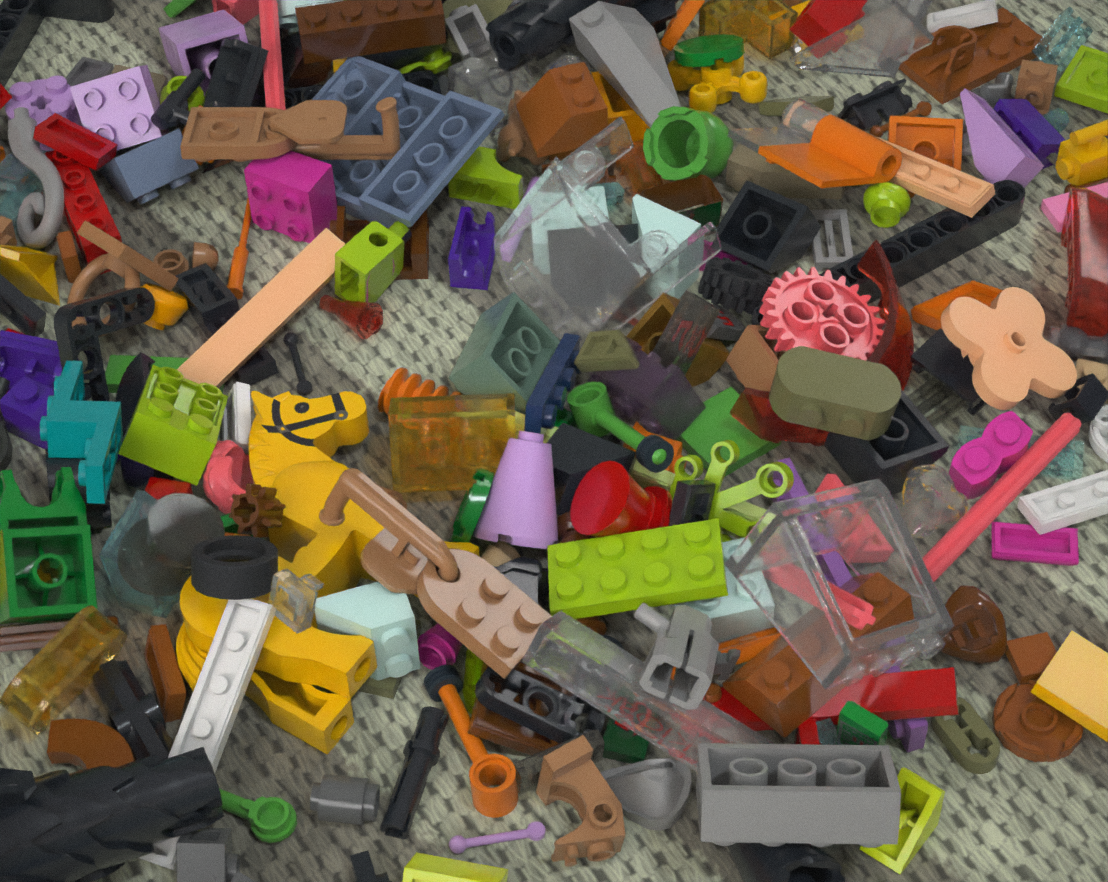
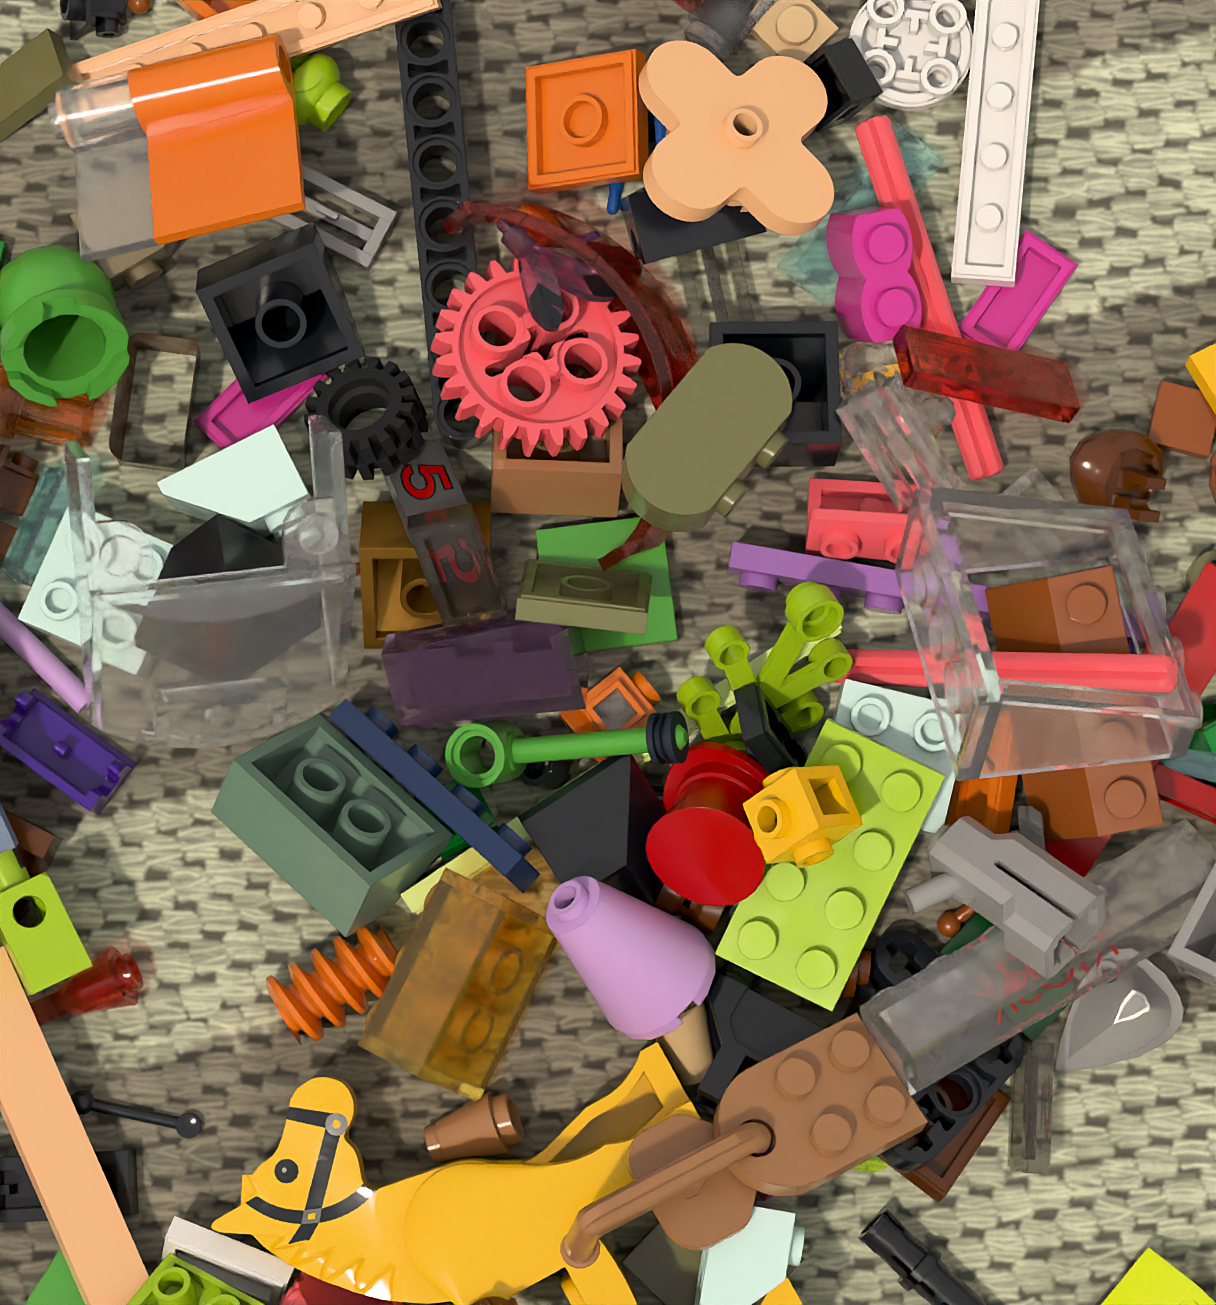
camera: 65 degrees left, 35 degrees up
orange piece [424,665,518,818] -> none
green tile [448,467,494,542] -> none
lavender hinge [449,822,545,854] -> none
medium nougat tile [536,735,625,867] -> none
olive tile [574,330,640,372] -> none
none -> piece [496,218,616,332]
none -> olive tile [515,559,652,635]
none -> yellow brick [742,765,863,868]
none -> clear tile [836,375,962,514]
none -> clear red tile [892,325,1080,423]

